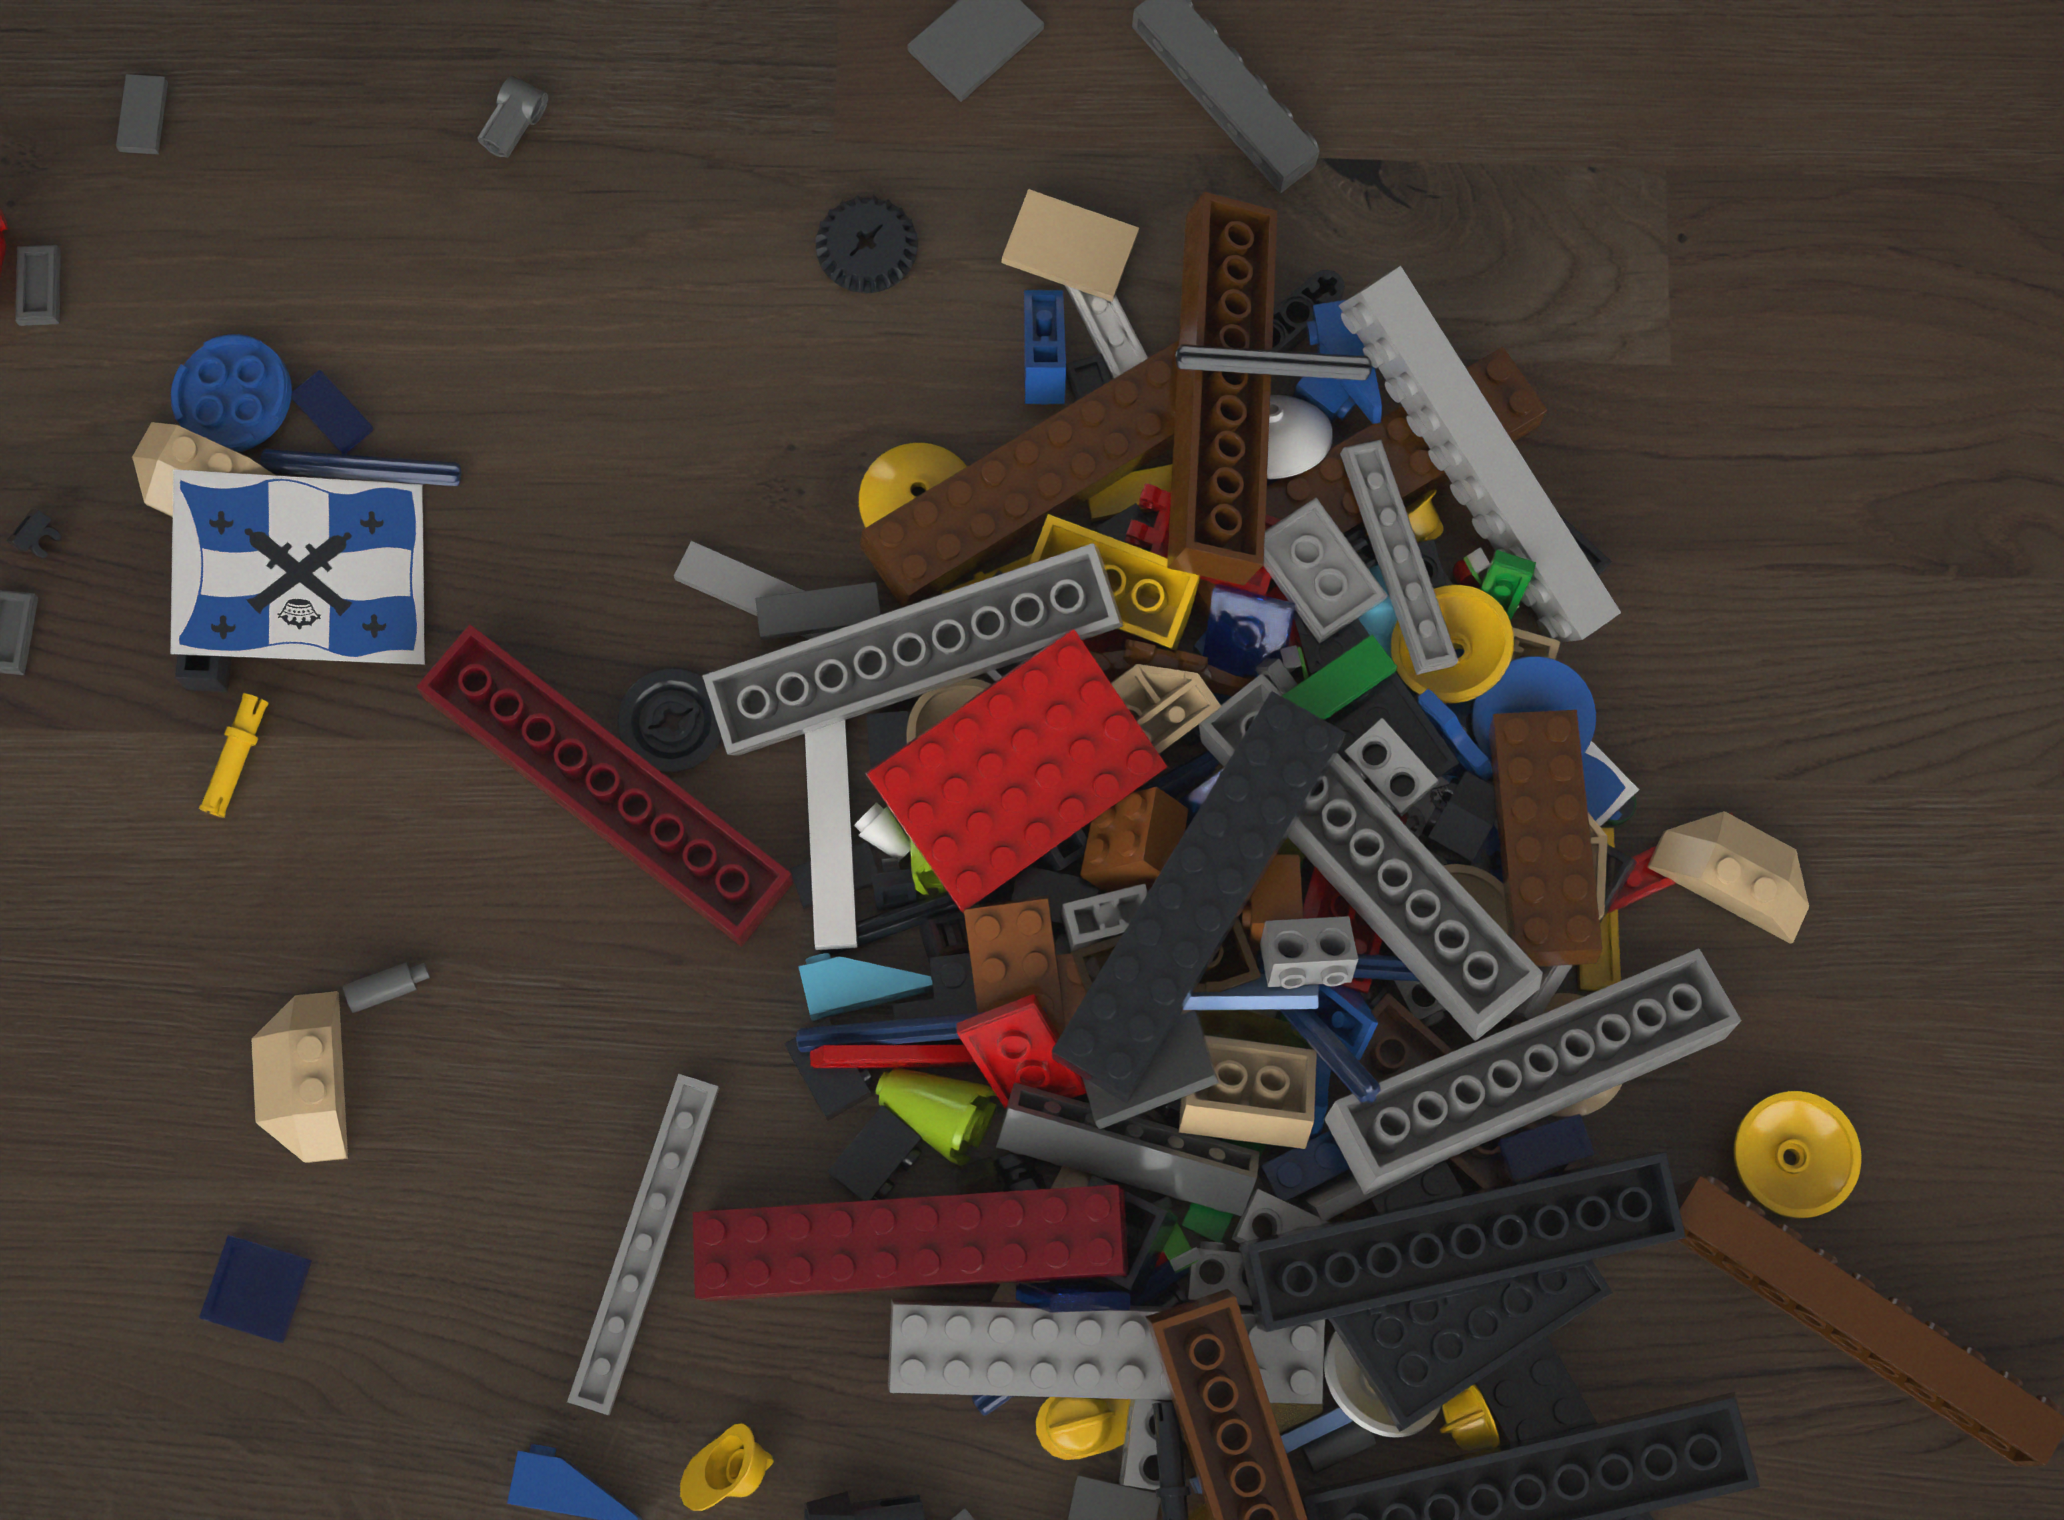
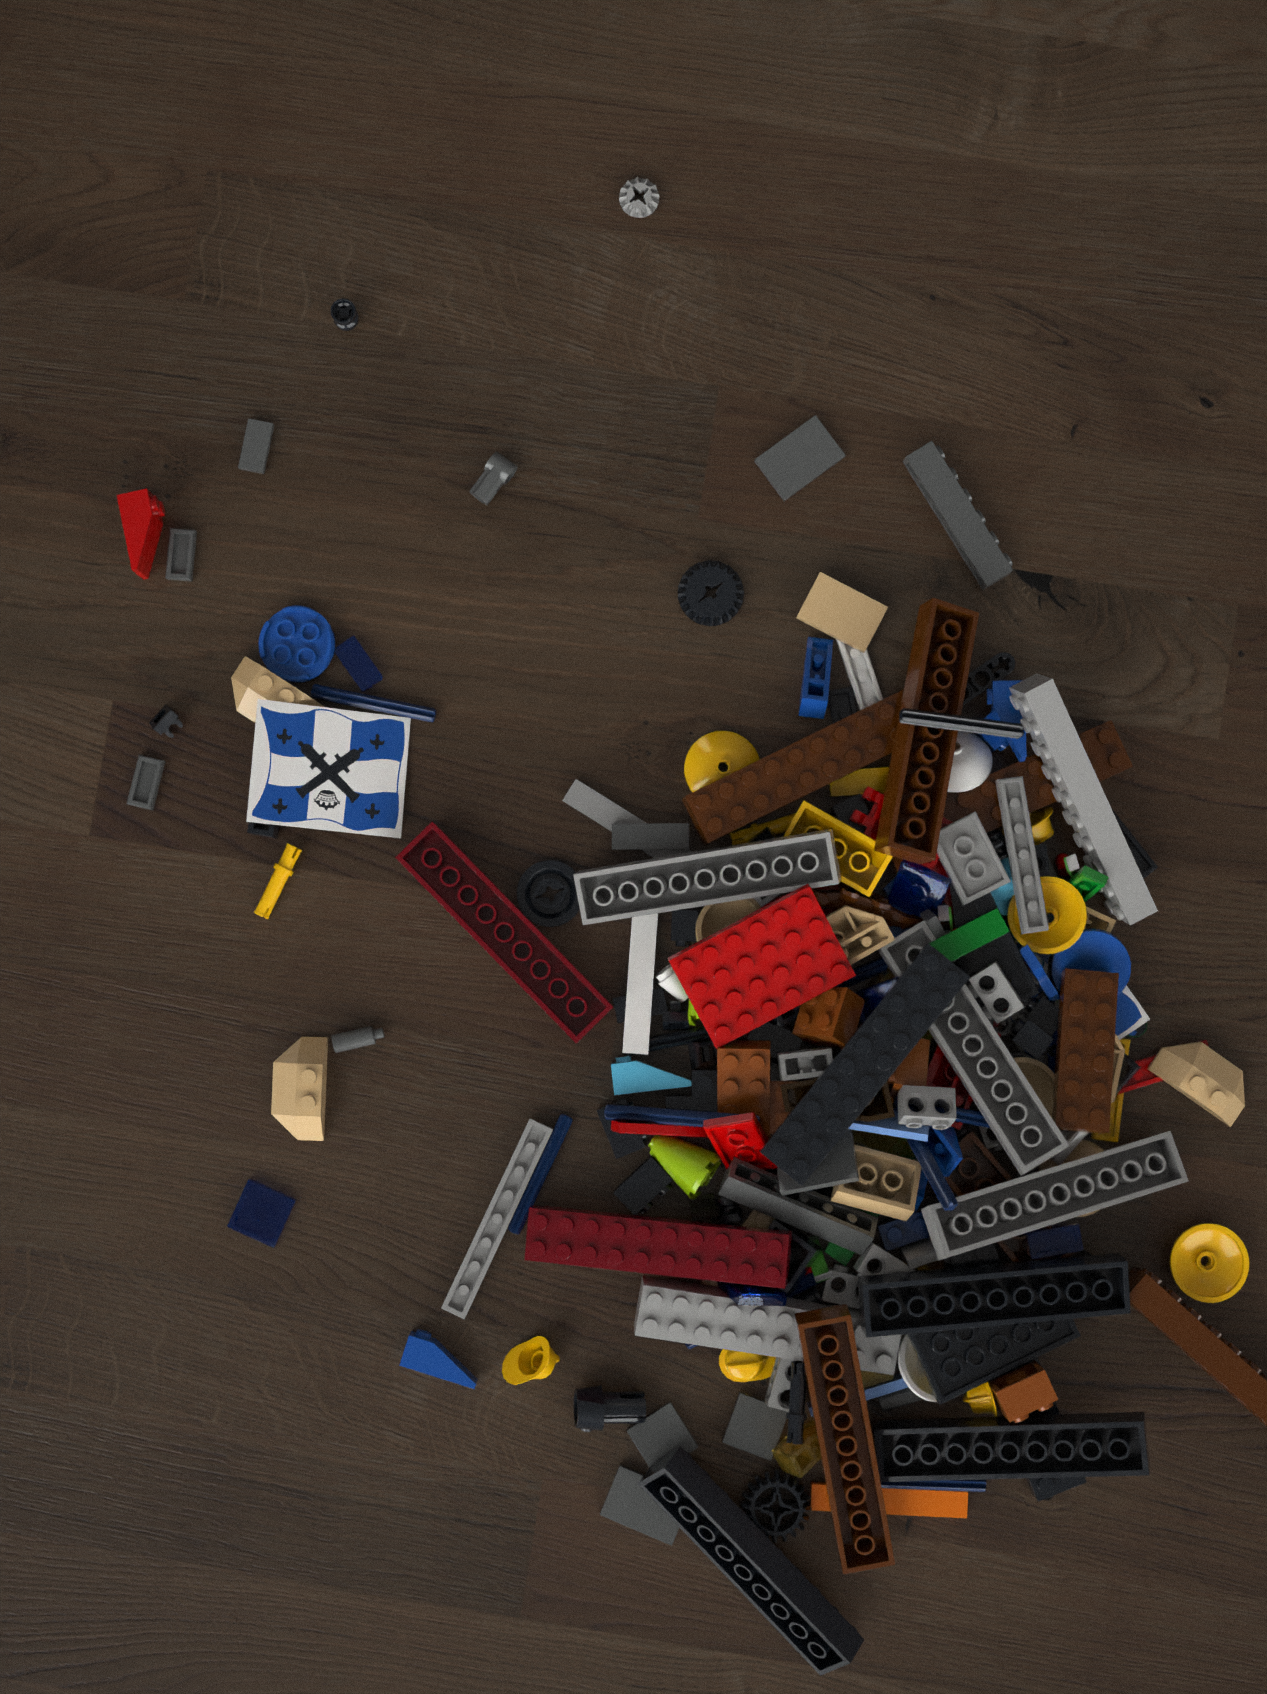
camera: 15 degrees right, 10 degrees up
none -> dark blue axle [508,1114,573,1235]
none -> dark orange brick [988,1360,1058,1423]

